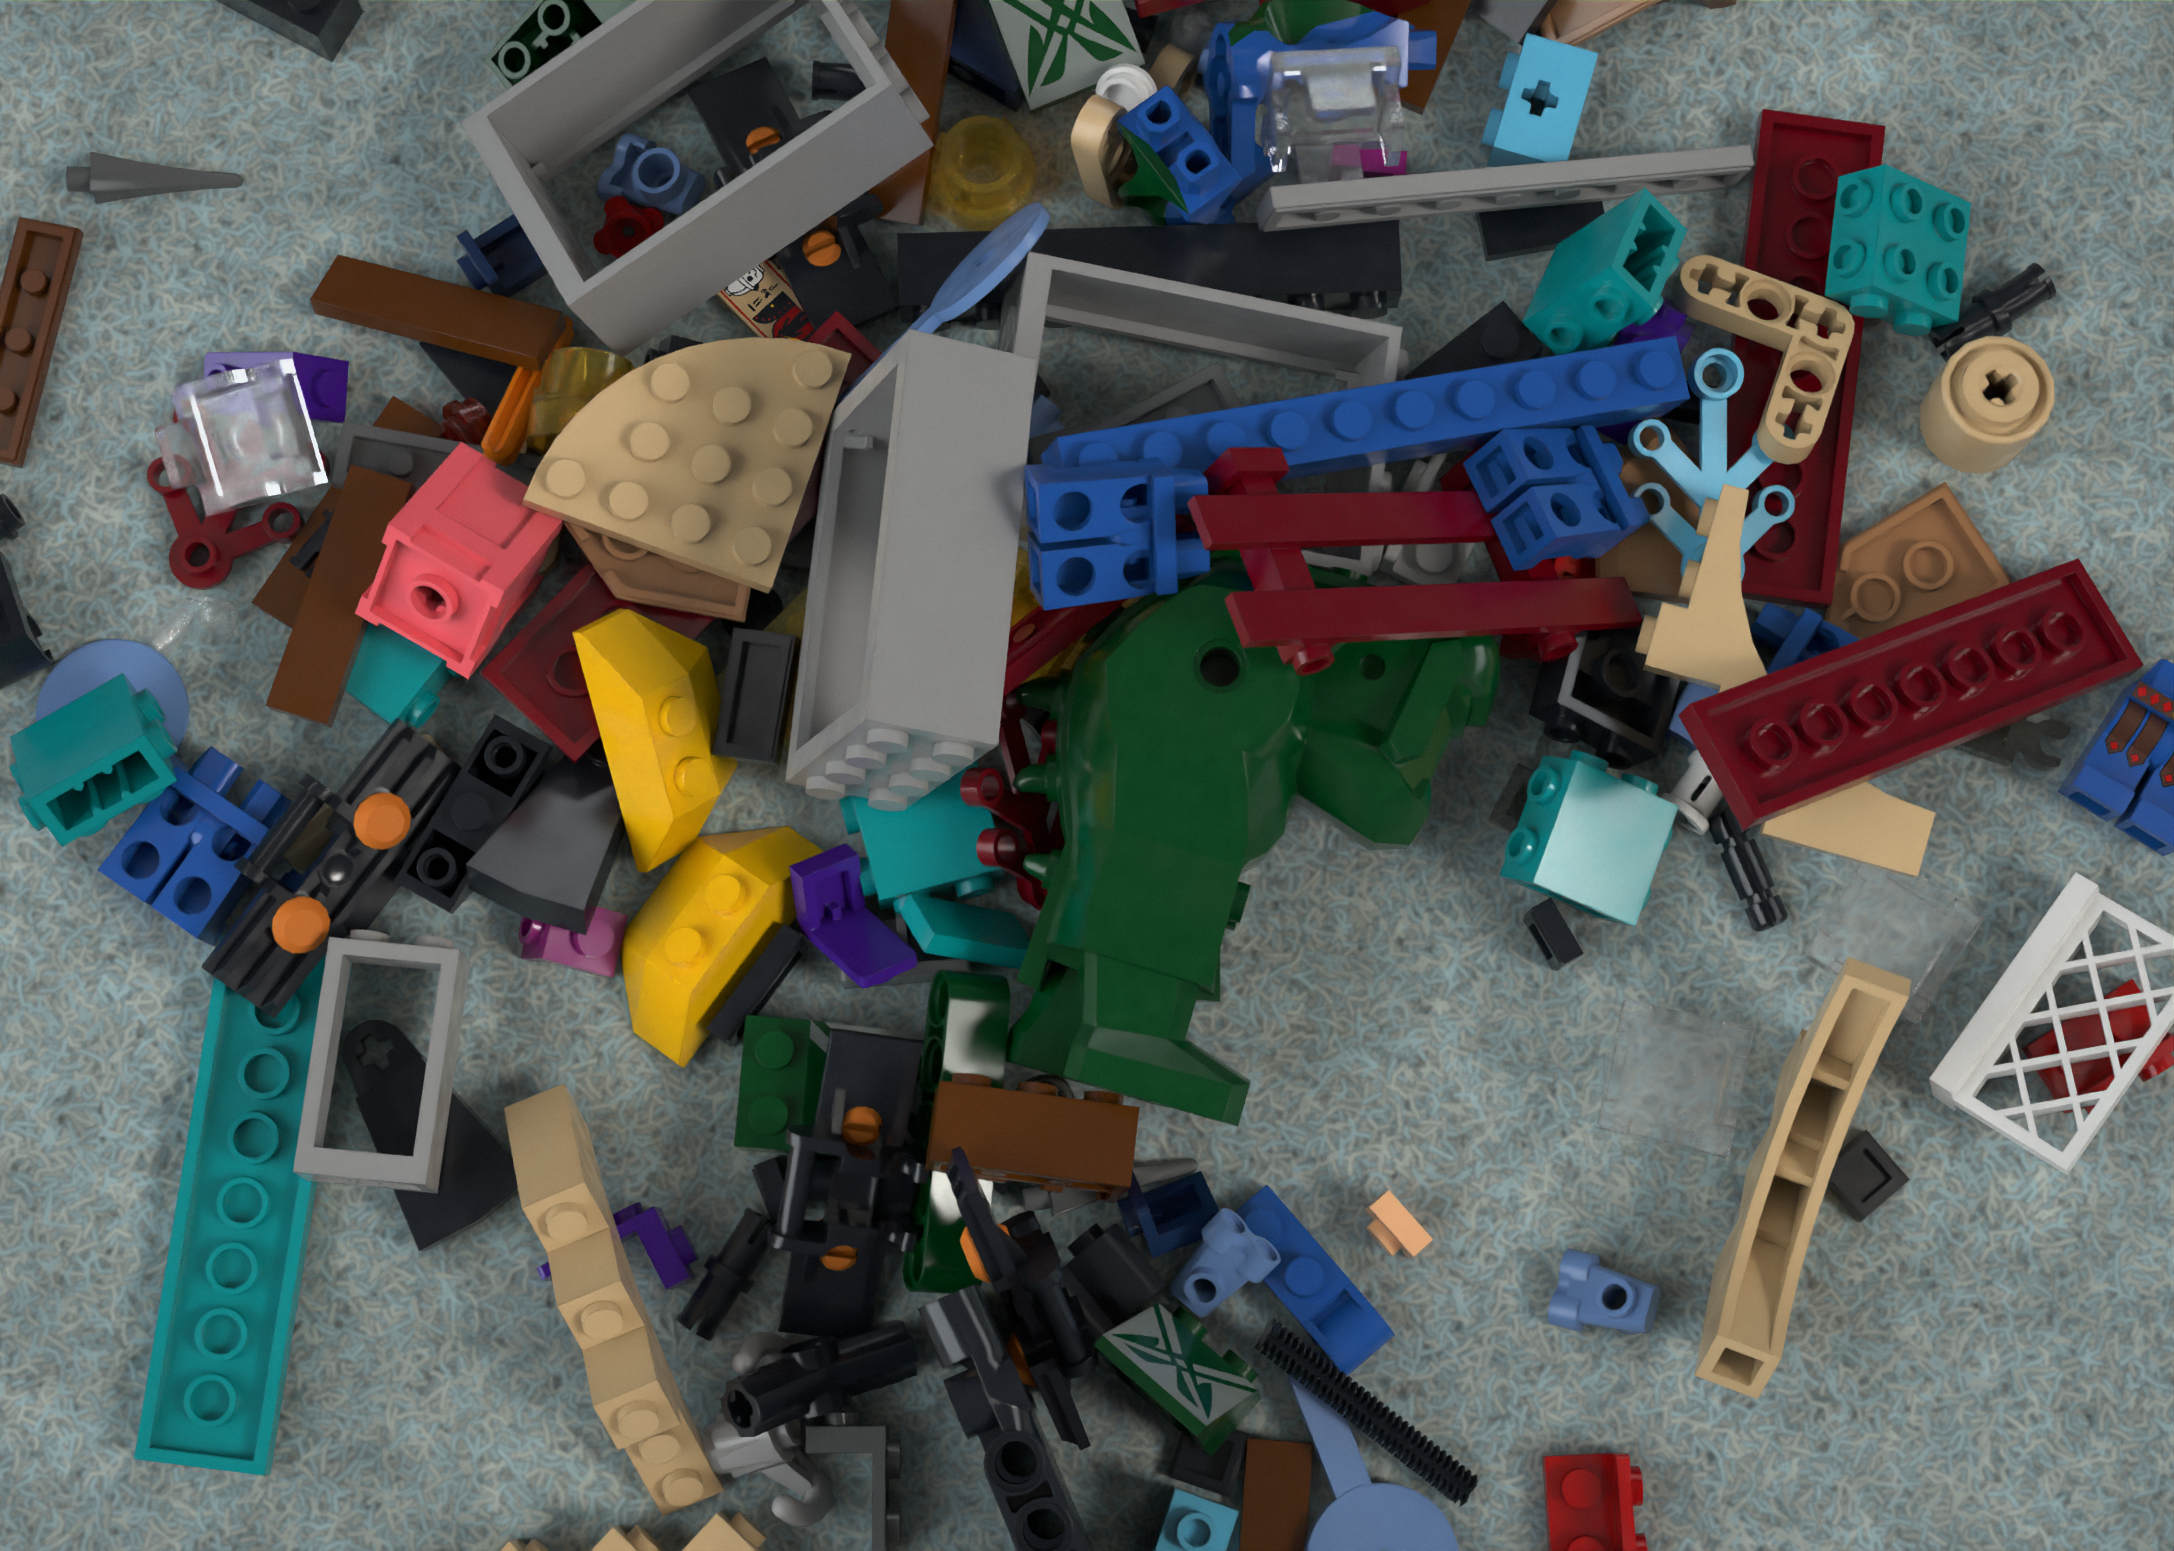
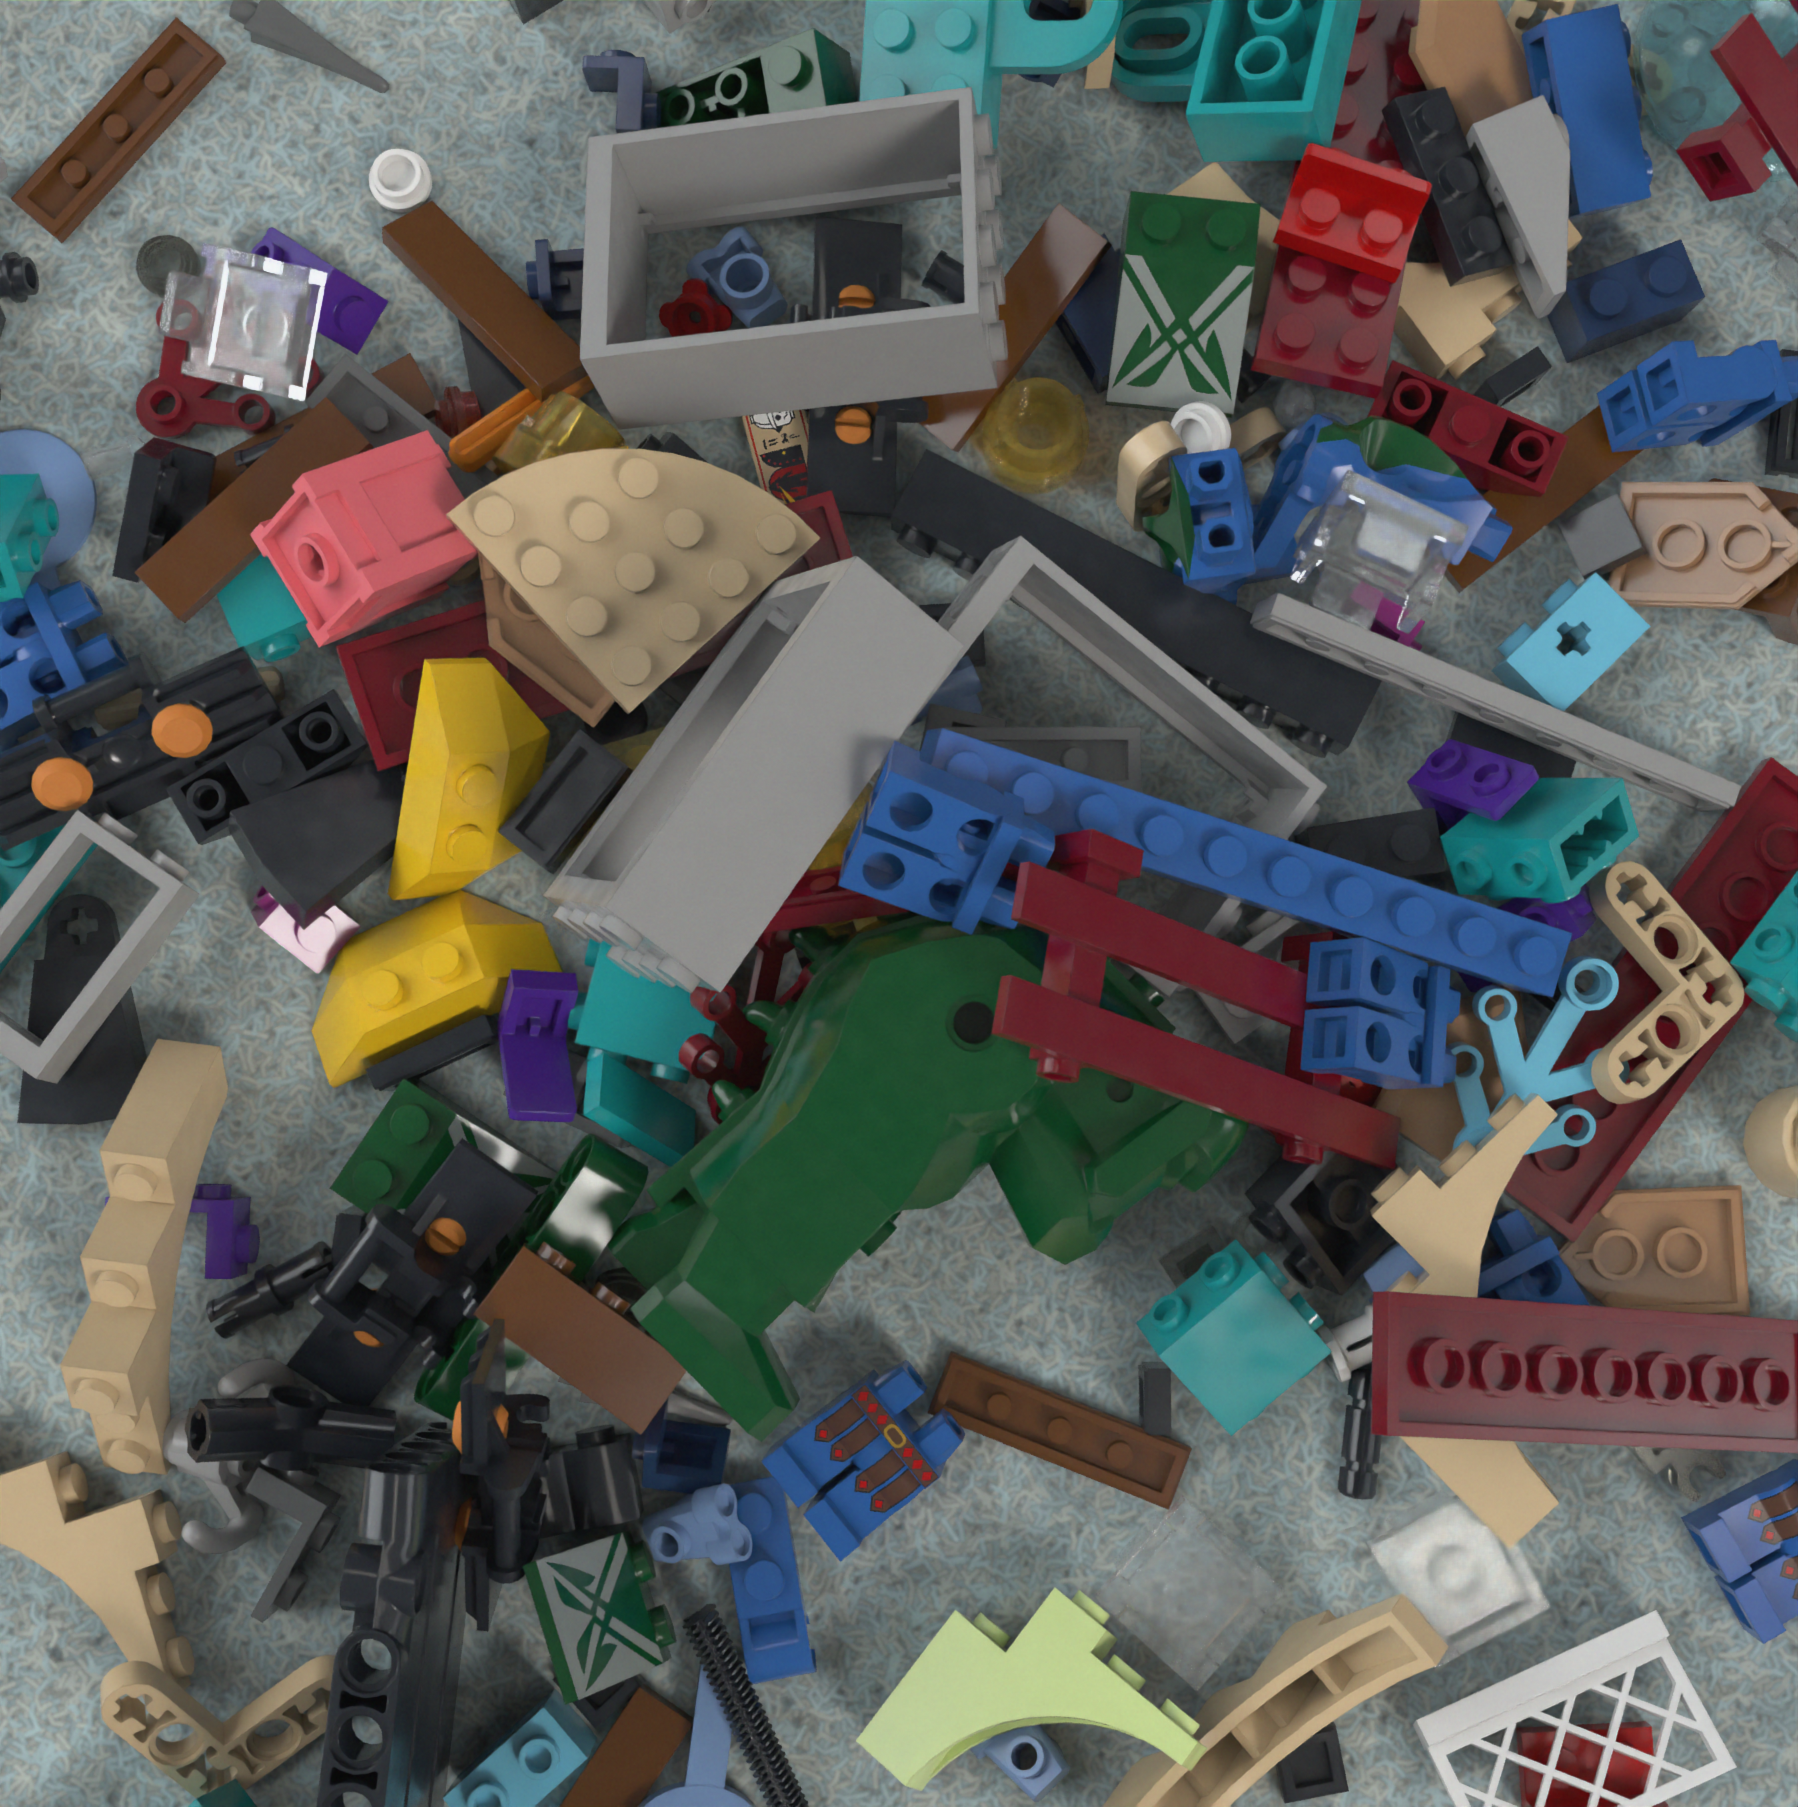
camera: 30 degrees right, 5 degrees up
medium blue piece [835,202,1050,407] -> none
light nougat plate [1365,1190,1433,1259] -> none
none -> black bracket [112,437,217,583]
none -> clear smoke plate [136,235,201,299]
none -> white plate [369,149,432,213]
none -> dark blue bracket [582,50,661,134]
none -> blue hips [761,1360,965,1562]
none -> yellowish green arch [856,1587,1207,1791]
none -> reddish brown tile [927,1351,1192,1510]
none -> dark purple bracket [1407,739,1539,835]

